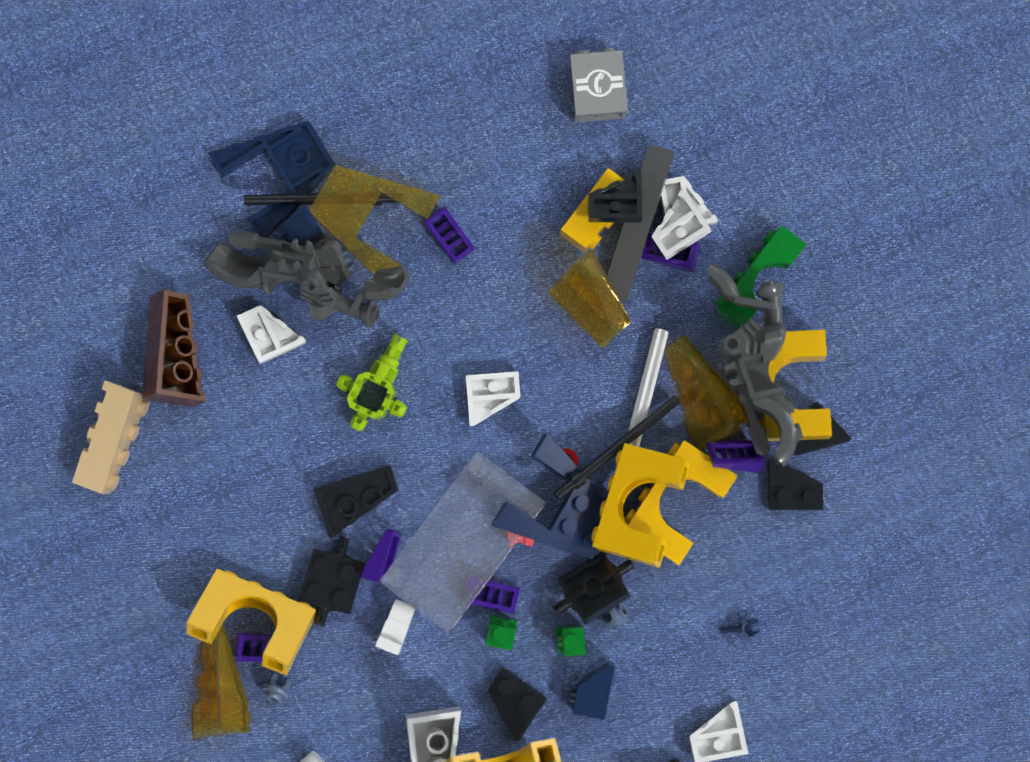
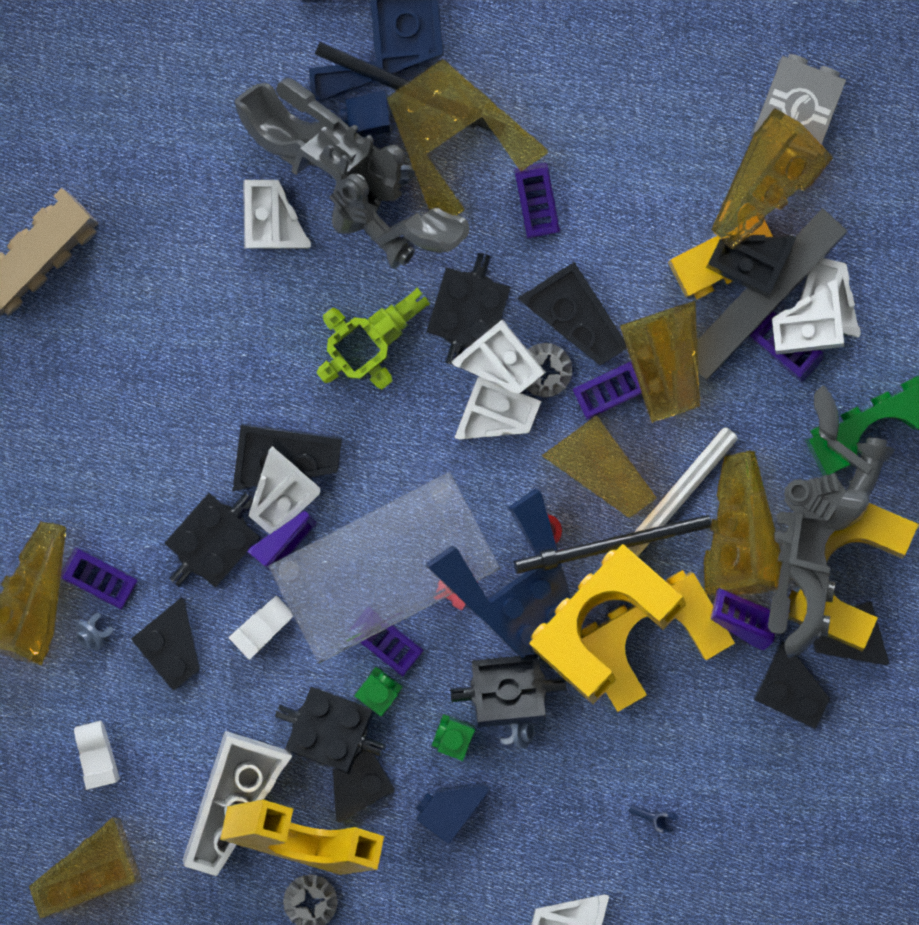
camera: 30 degrees right, 5 degrees up
wedge [142,290,206,407] -> none
yellow arch [186,569,316,676] -> none
none -> black wing [131,597,201,691]
none -> white wing [249,446,320,534]
none -> black plate [275,686,386,775]
none -> black plate [426,253,511,366]
none -> white wing [451,320,546,394]
none -> black wing [517,262,629,366]
none -> light grey gear [526,343,572,397]
none -> clear yellow wedge [540,415,657,518]
none -> dark purple slope [572,358,650,420]
none -> clear yellow wedge [711,108,833,249]

